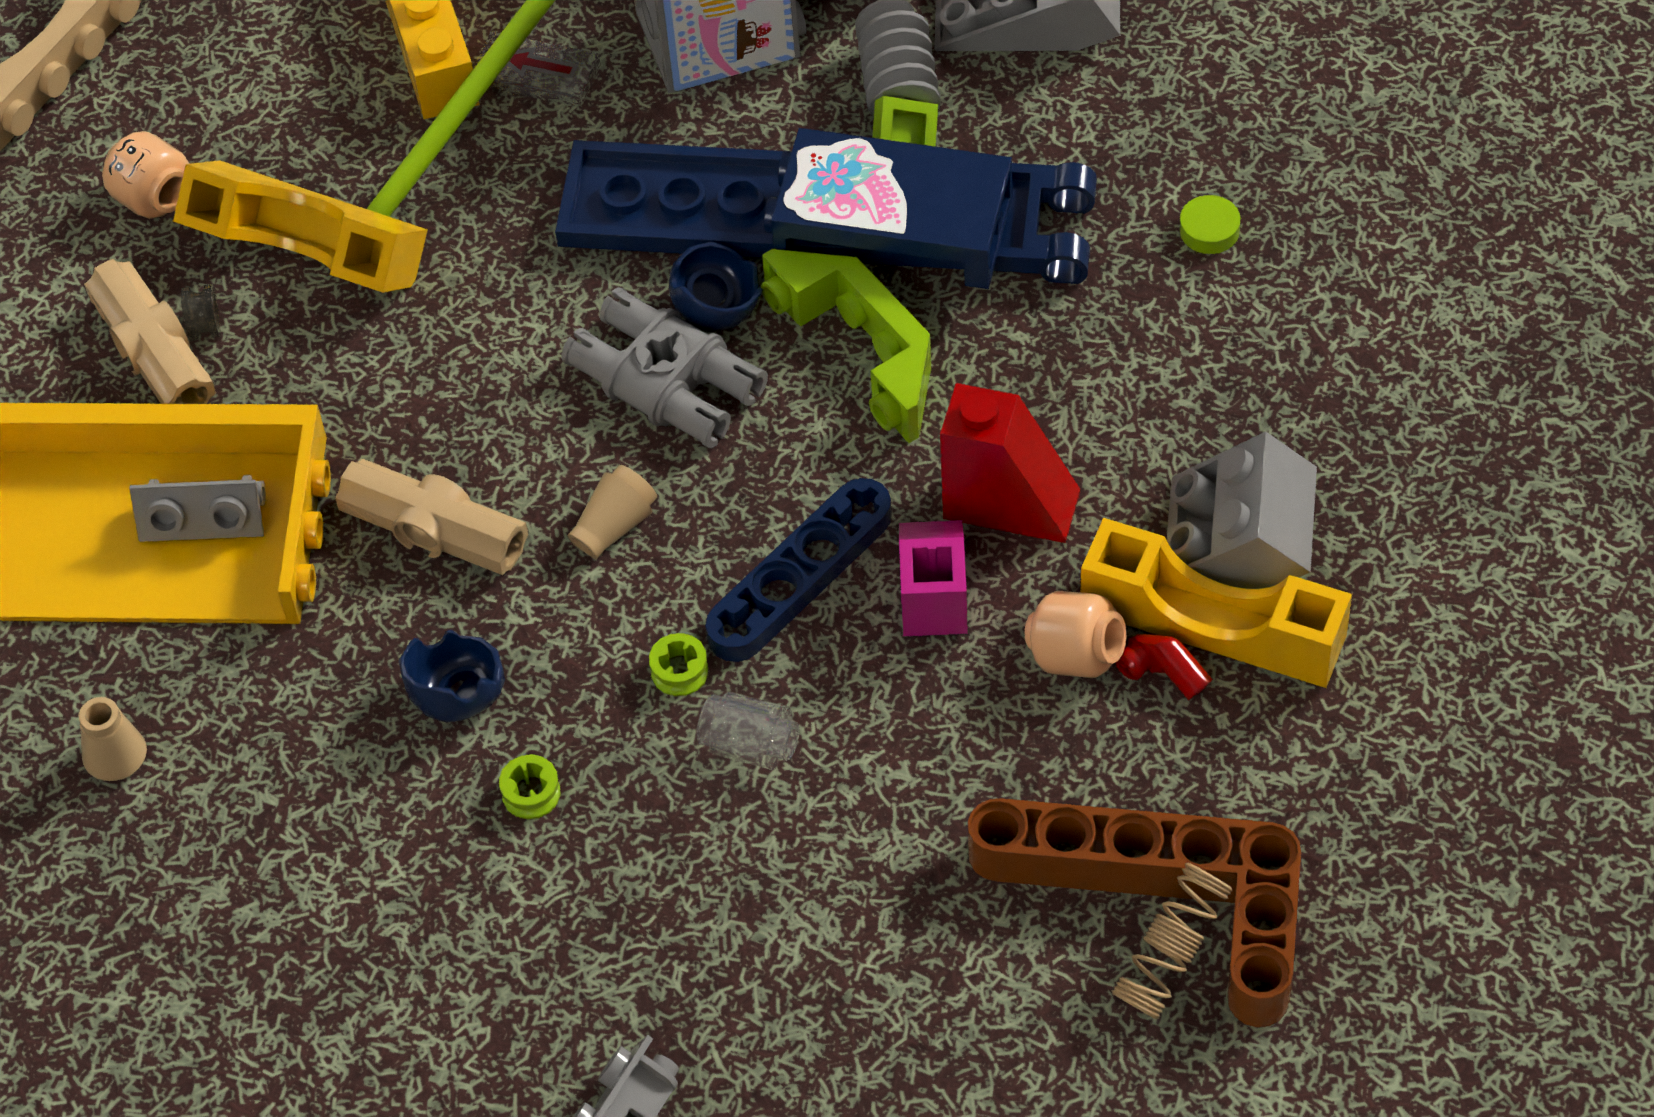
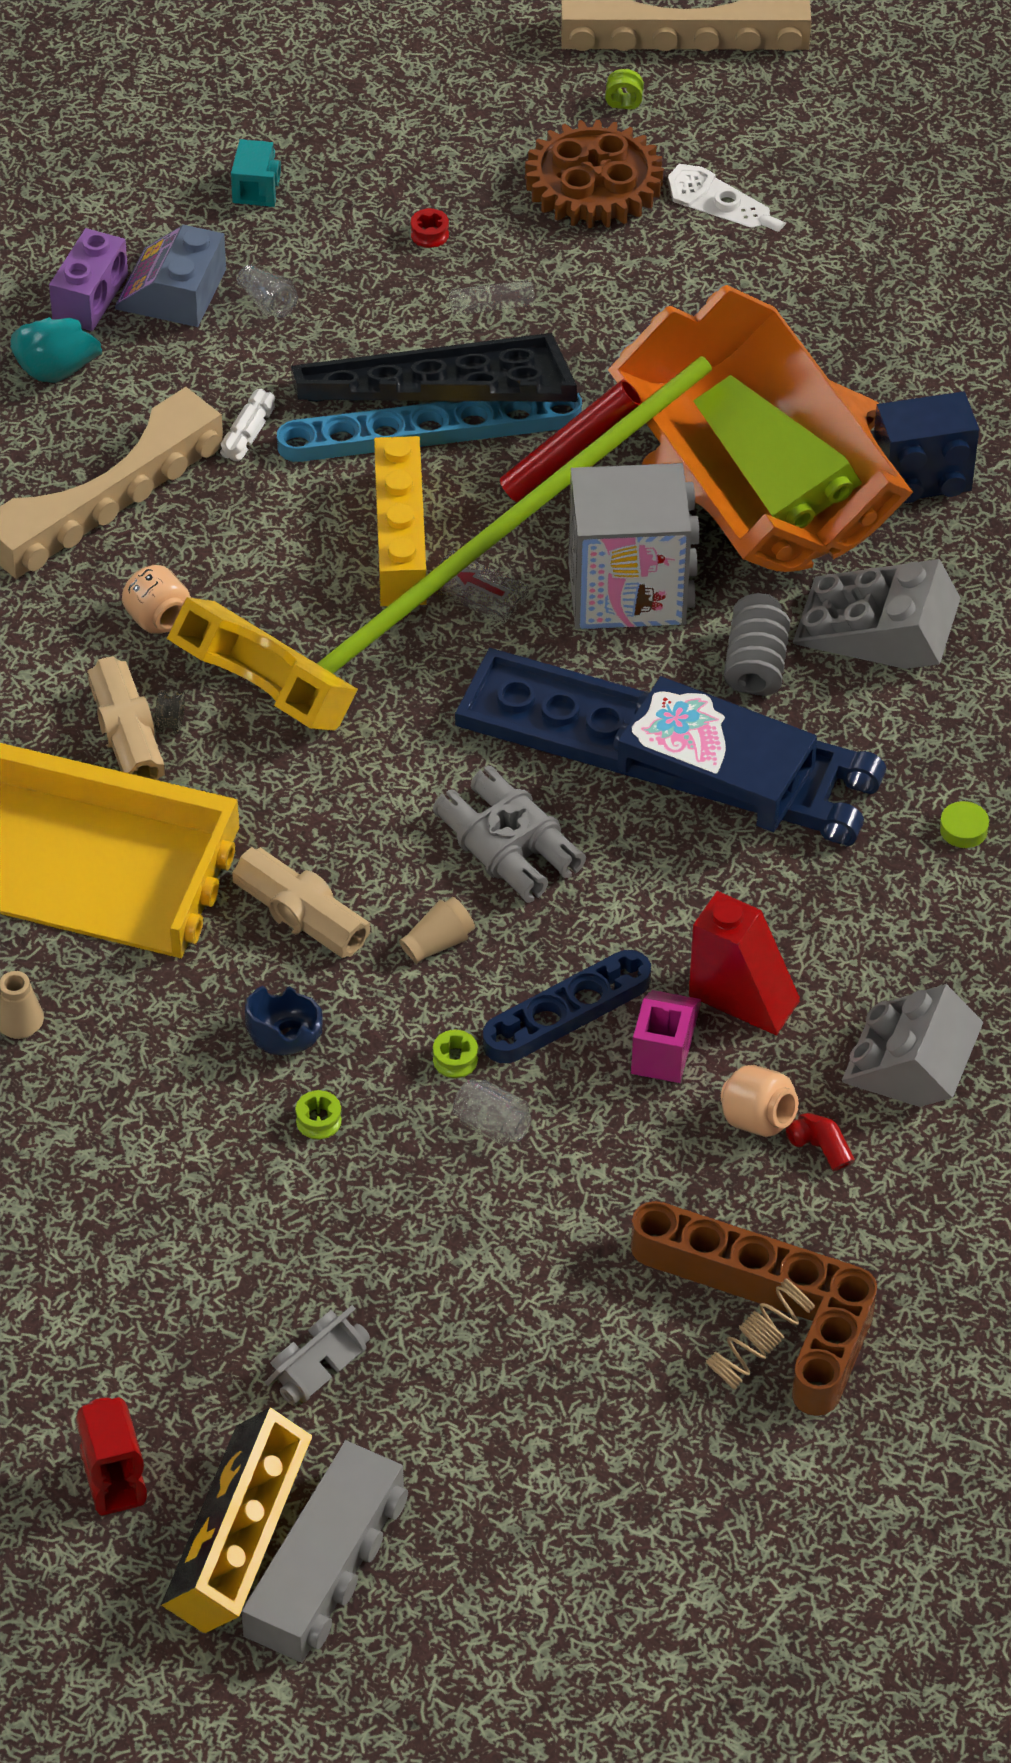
camera: 10 degrees right, 5 degrees down
light grey hinge [129,475,266,542] -> none
dark blue hair [669,242,763,332] -> none
lime slope [761,249,931,444] -> none
lime plate [872,96,938,147] -> none
yellow arch [1080,518,1352,688] -> none

